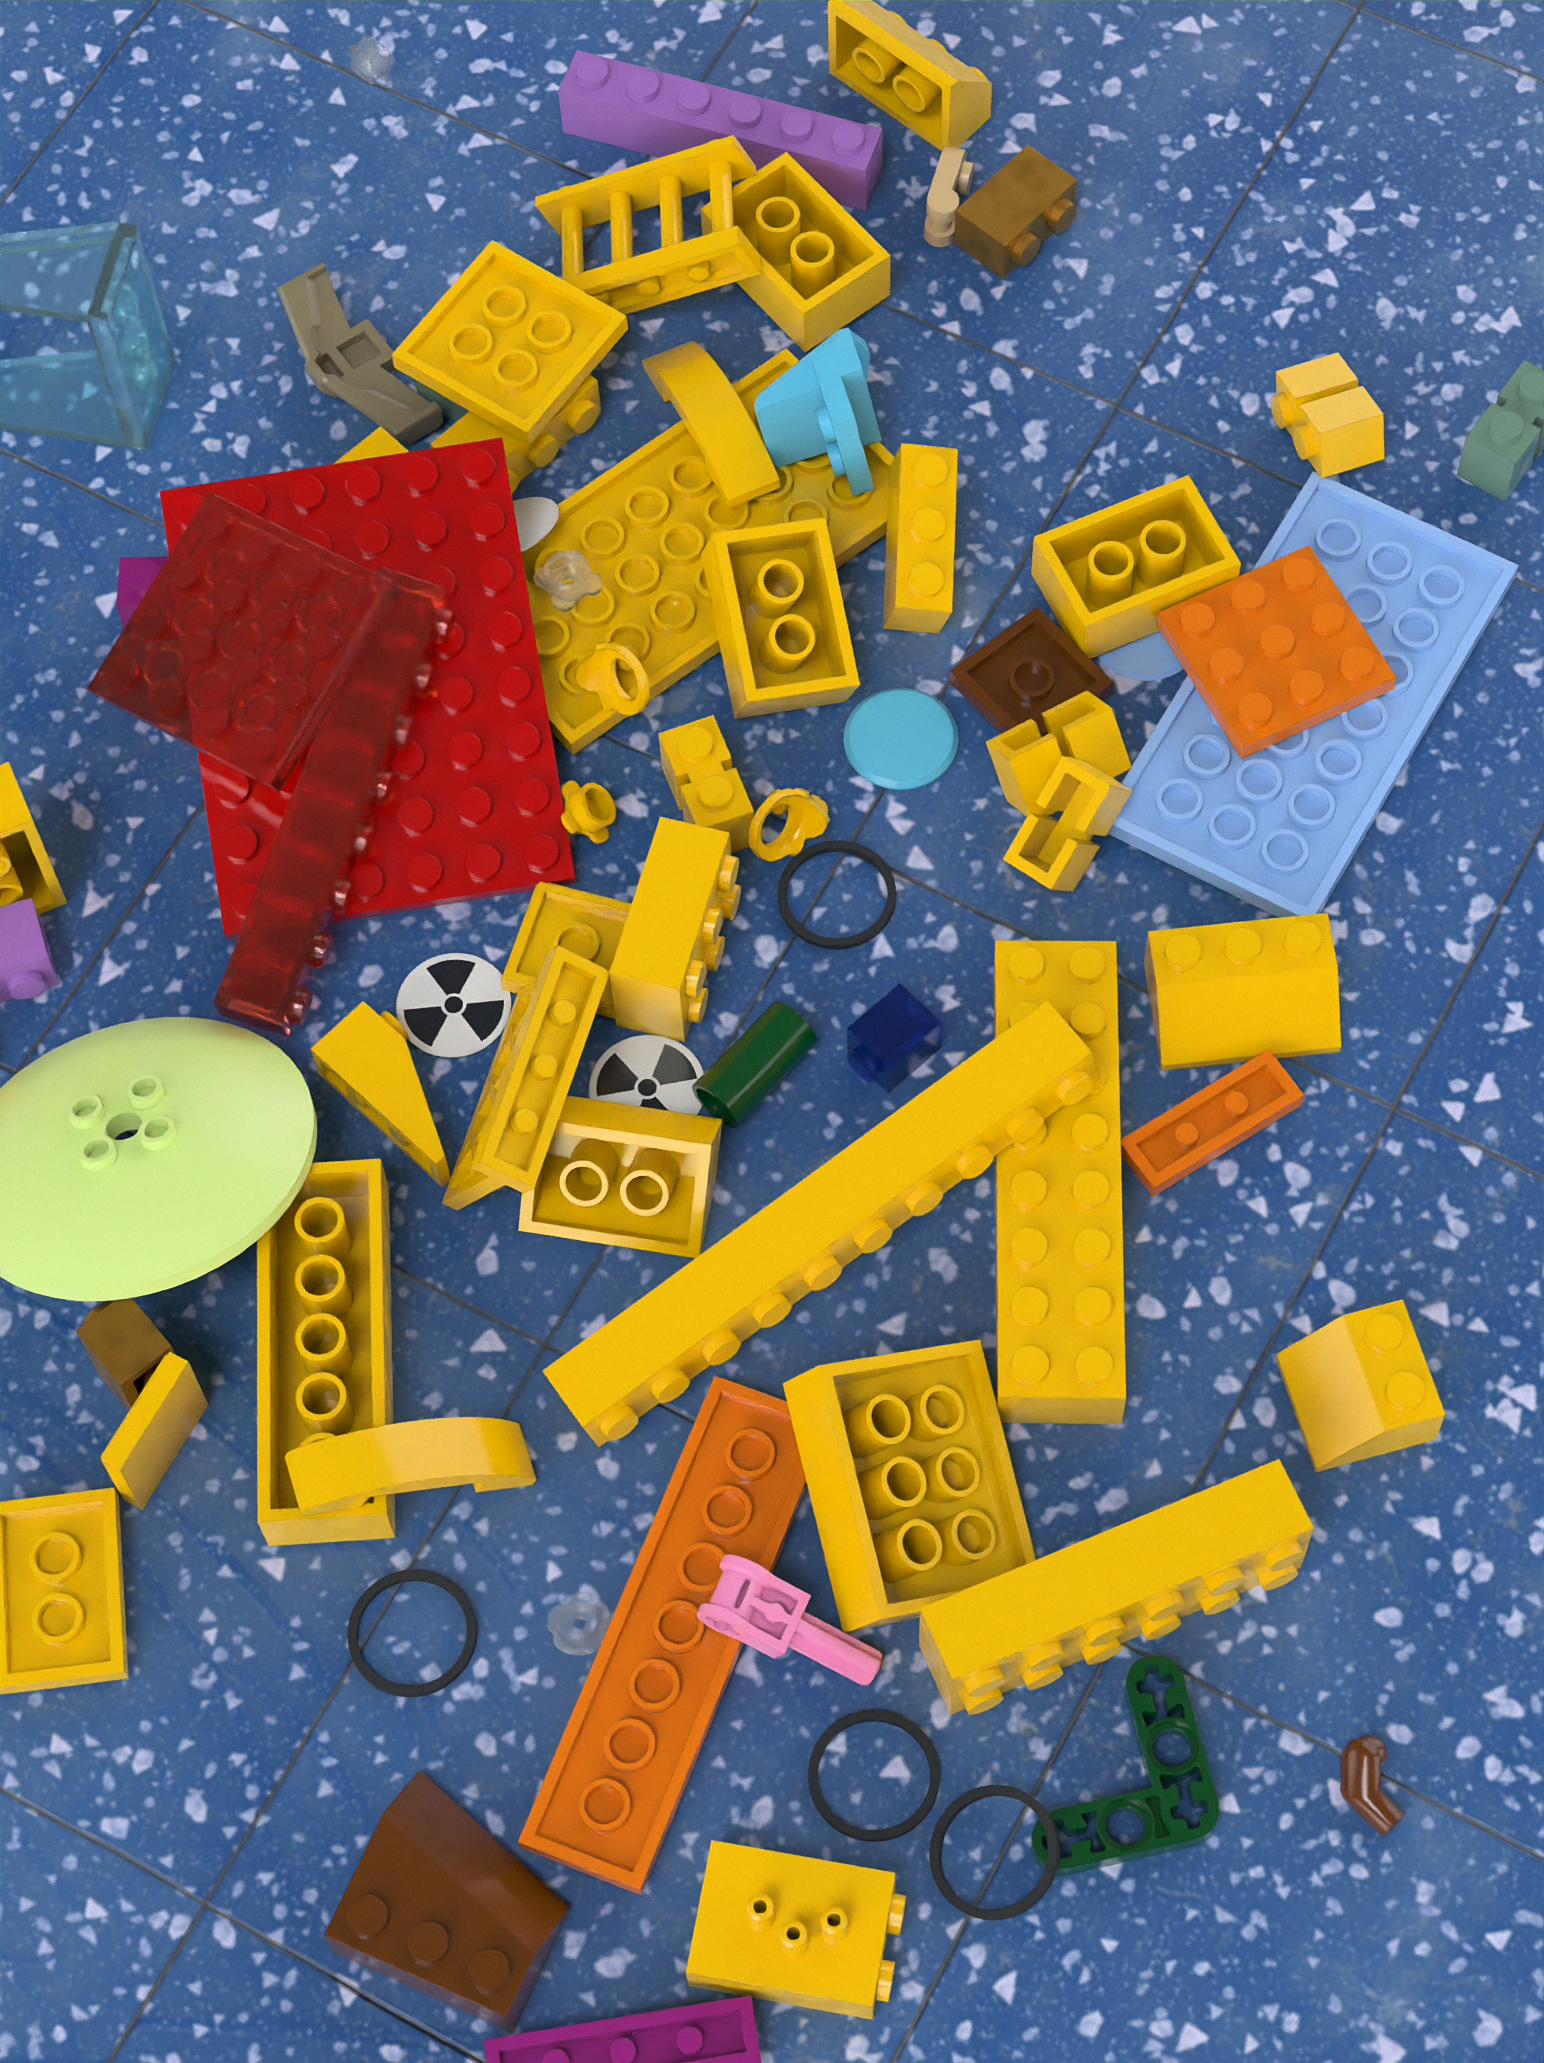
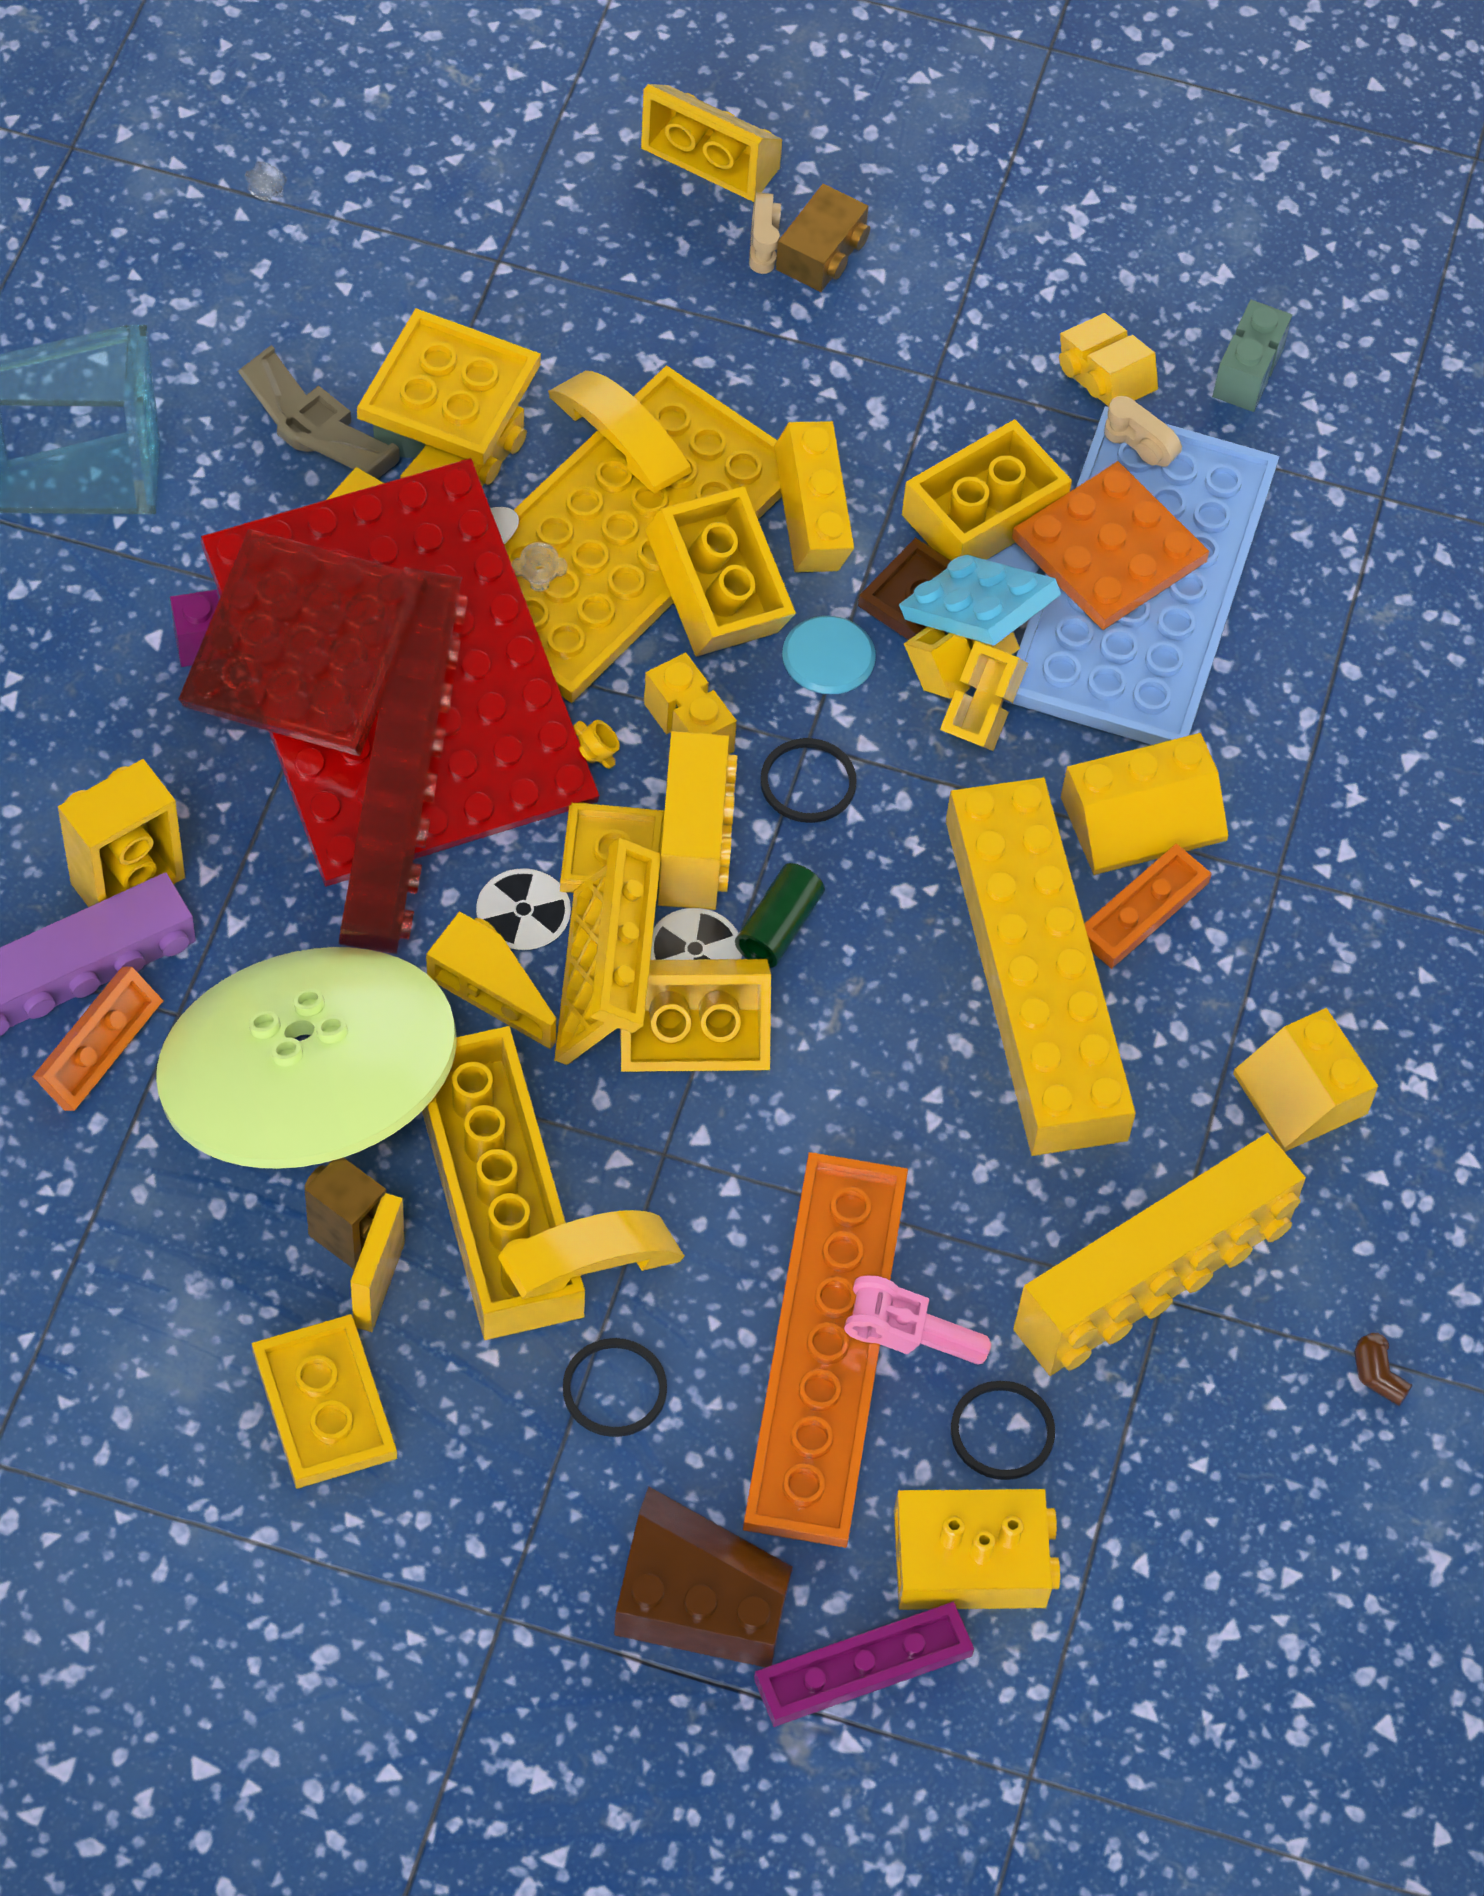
camera: 20 degrees left, 5 degrees down
yellow fence [535,135,761,315] -> none
yellow brick [543,1000,1101,1448] -> none
clear plate [548,1593,611,1655] -> none
medium lavender brick [558,50,883,211] -> none
yellow piece [573,642,650,716] -> none
yellow brick [700,152,890,352] -> none
yellow piece [748,788,830,862] -> none
medium azure piece [754,327,882,496] -> none
yellow slope [783,1339,1036,1633] -> none
clear blue brick [847,983,942,1093] -> none
black piece [929,1785,1060,1921] -> none
dark green beam [1031,1655,1219,1876] -> none
none -> medium azure plate [899,554,1061,646]
none -> tan plate [1104,396,1182,467]

